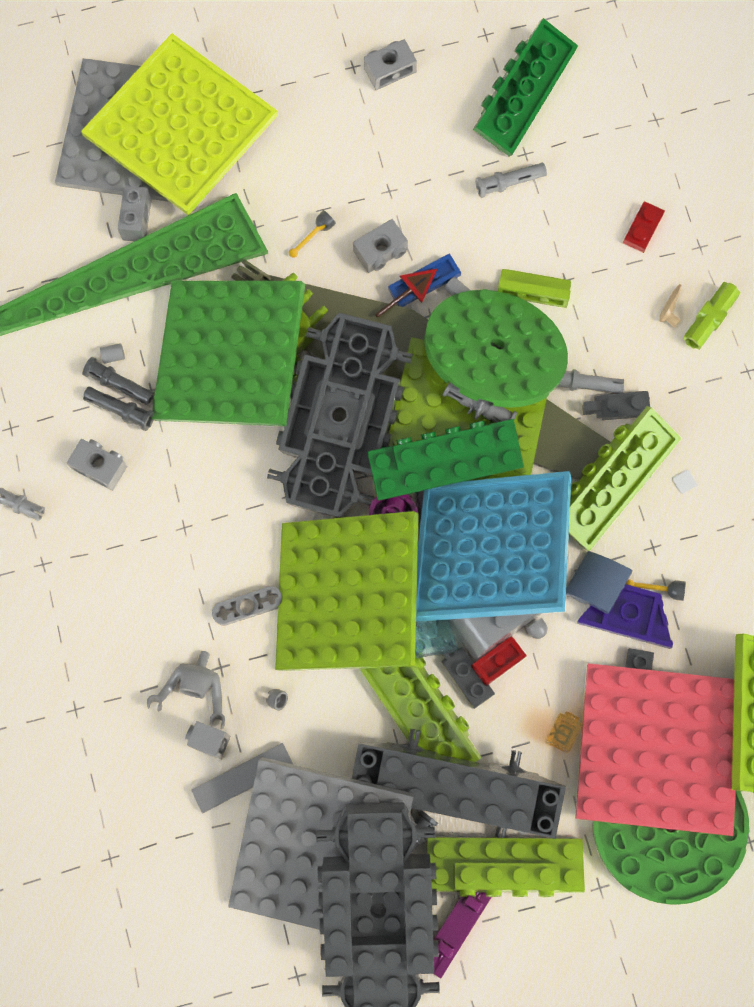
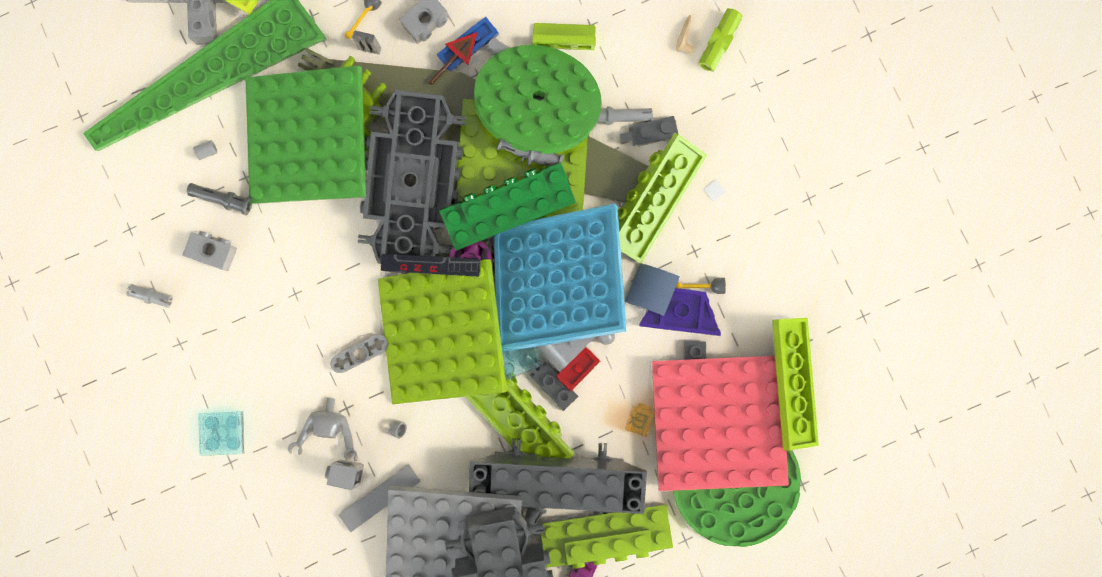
camera: 15 degrees left, 10 degrees up
dark grey pin [82,357,154,405] -> none
none -> clear light blue plate [198,411,245,456]
none -> tile [352,30,381,55]
none -> black sticker [380,254,480,277]

